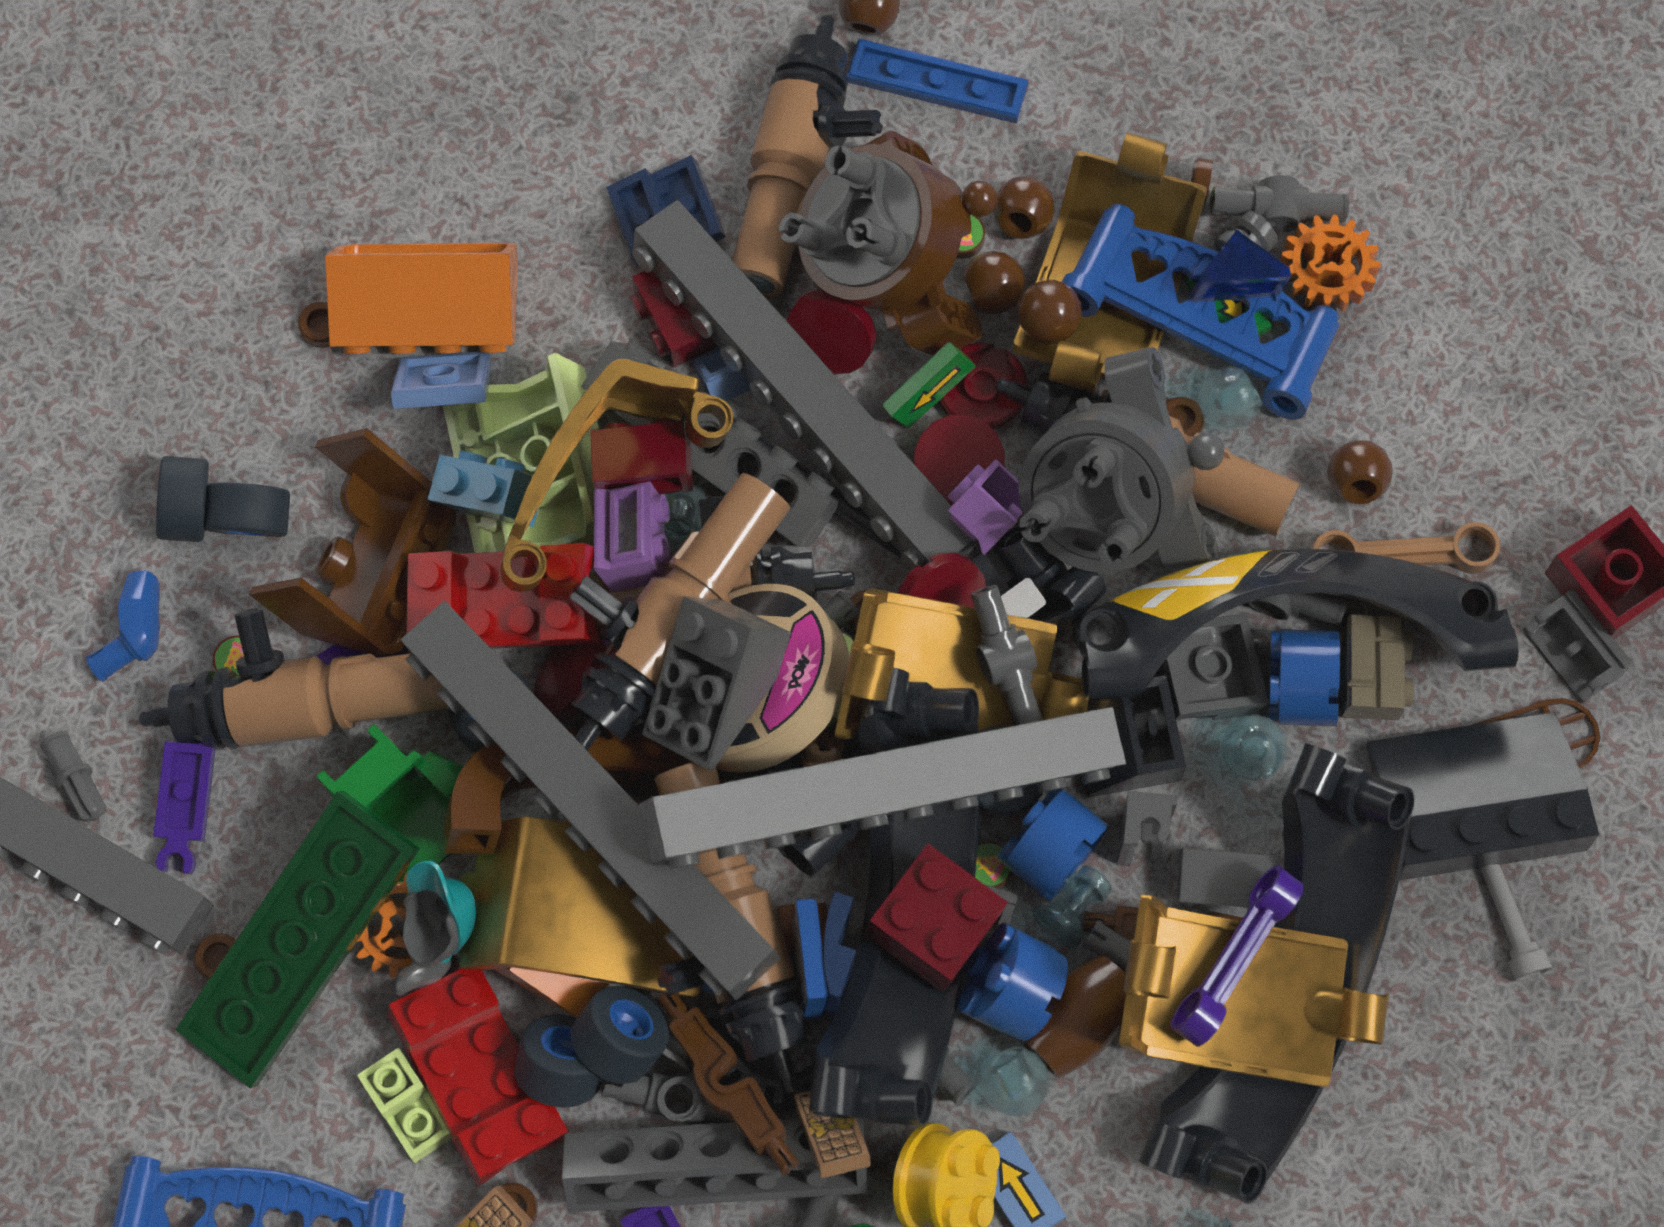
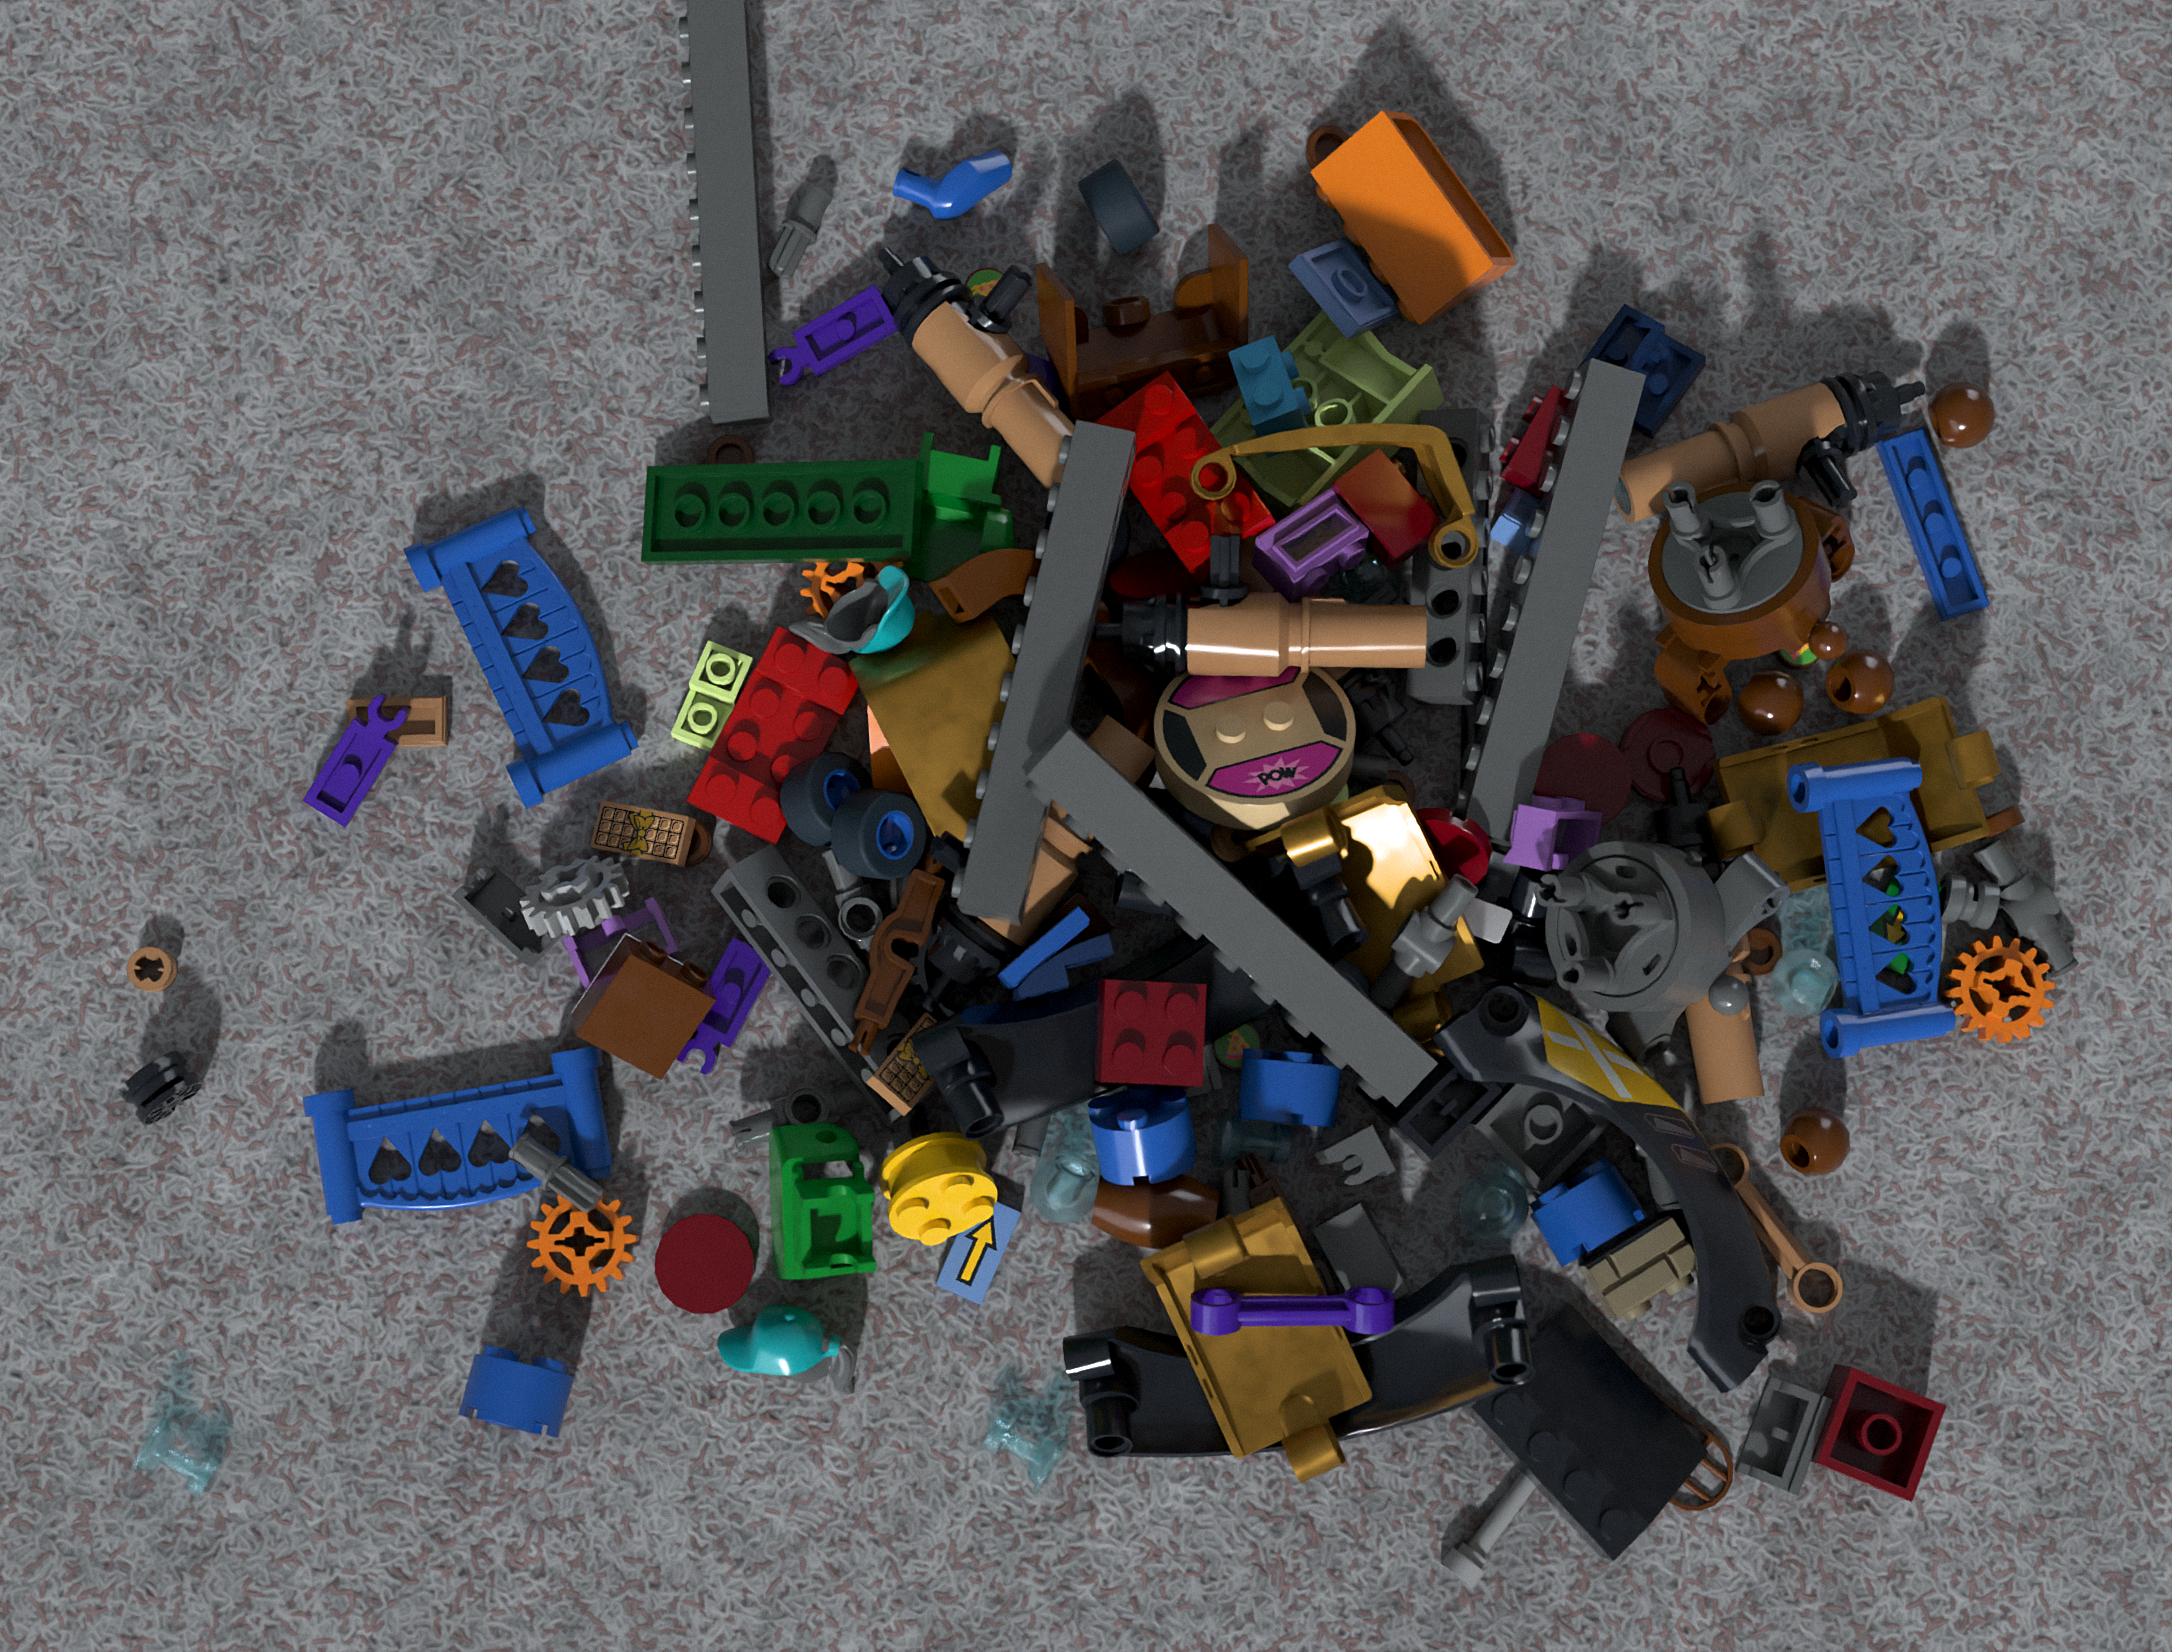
camera: 45 degrees right, 10 degrees up
black wheel [156,456,209,542] -> none
dark grey slope [642,596,791,770] -> none
dark red tile [787,290,876,375] -> none
green tile [883,342,976,428] -> none
reddish brown piece [1018,279,1082,345] -> none
clear blue slope [1190,230,1291,303] -> none

